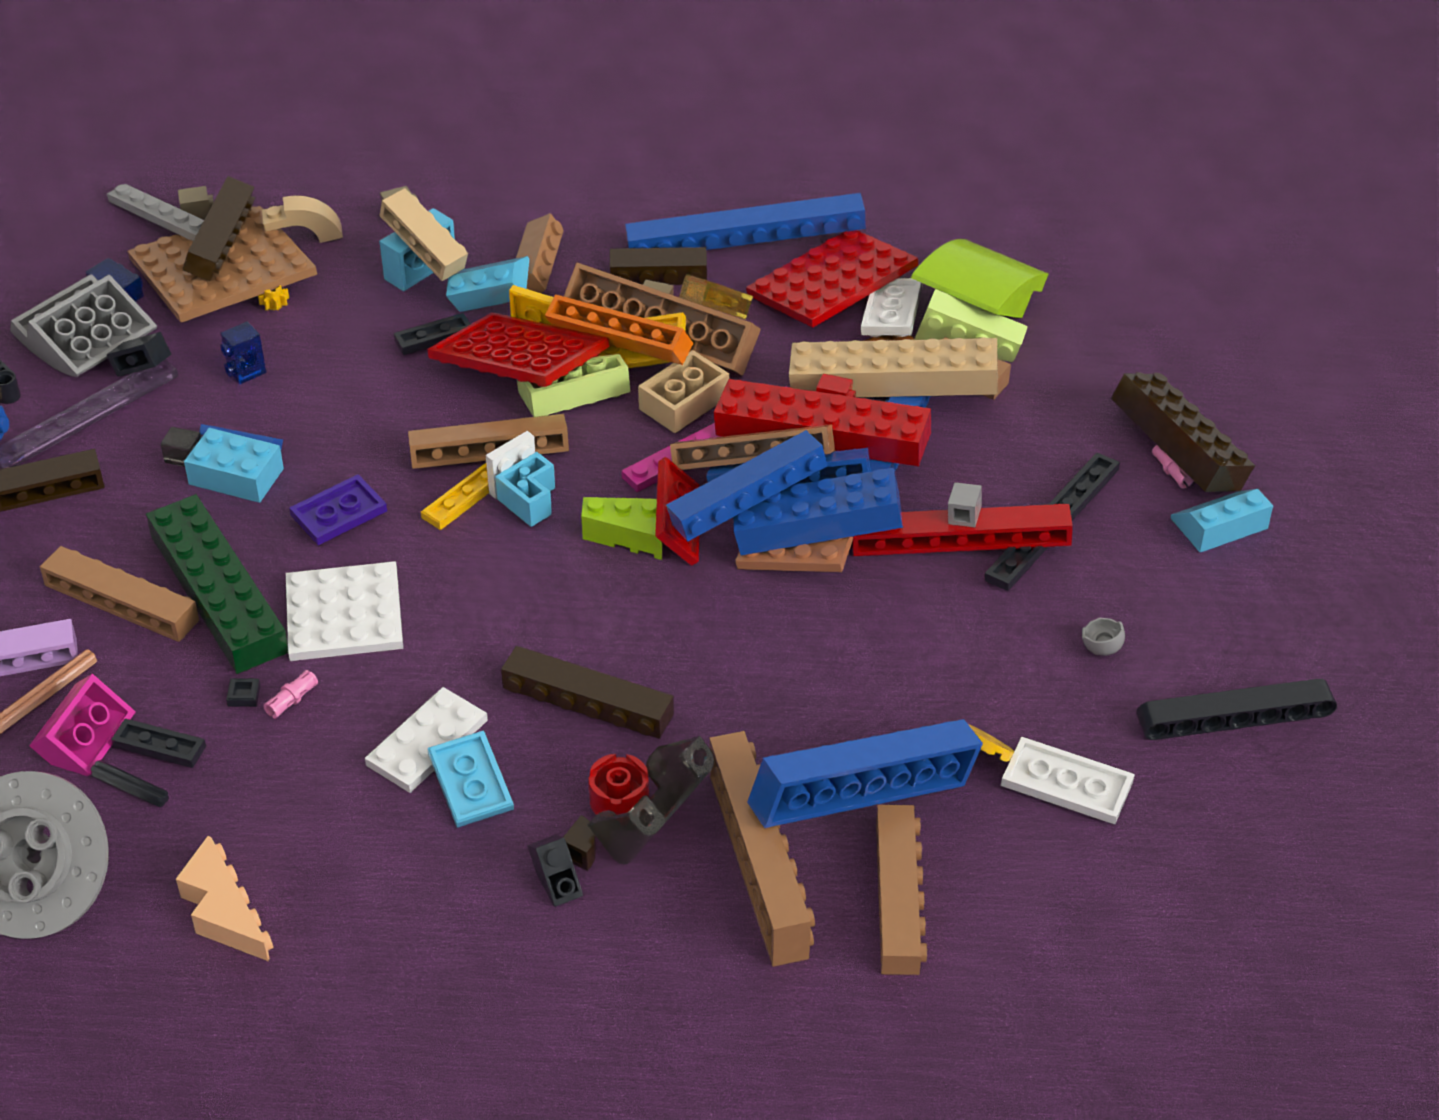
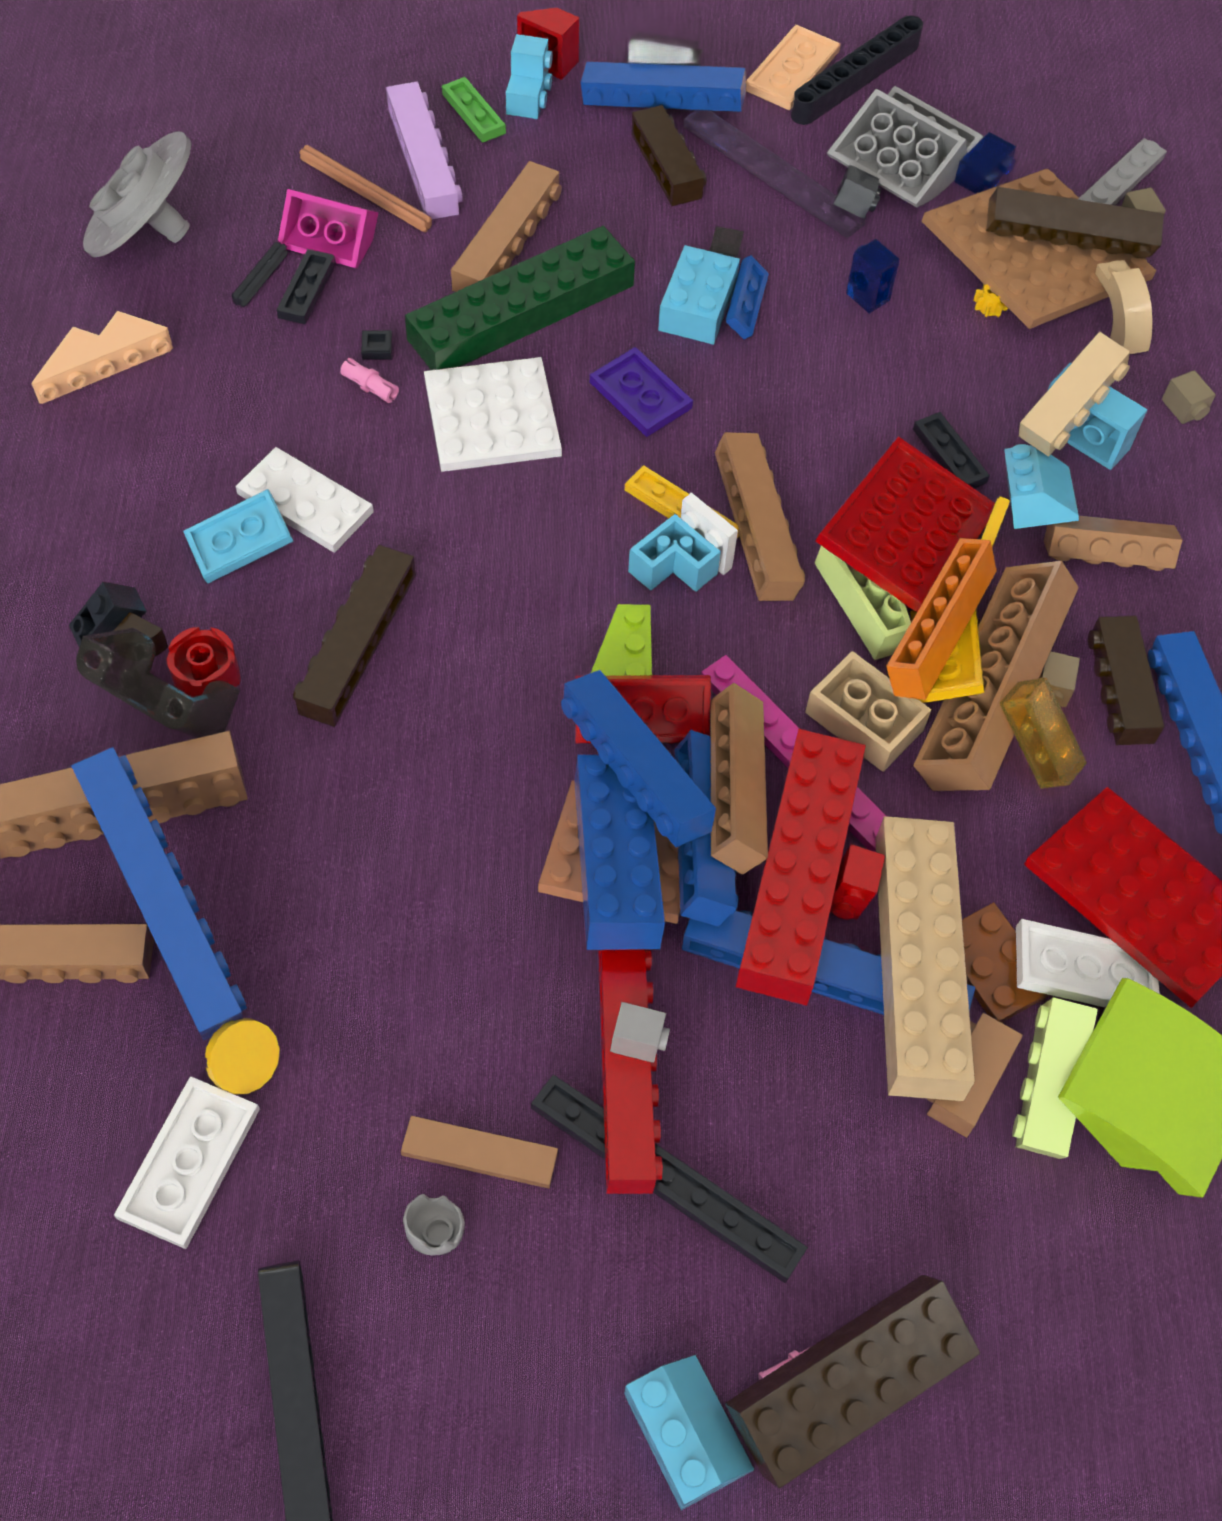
camera: 85 degrees right, 15 degrees up
none -> medium nougat tile [401,1116,558,1189]

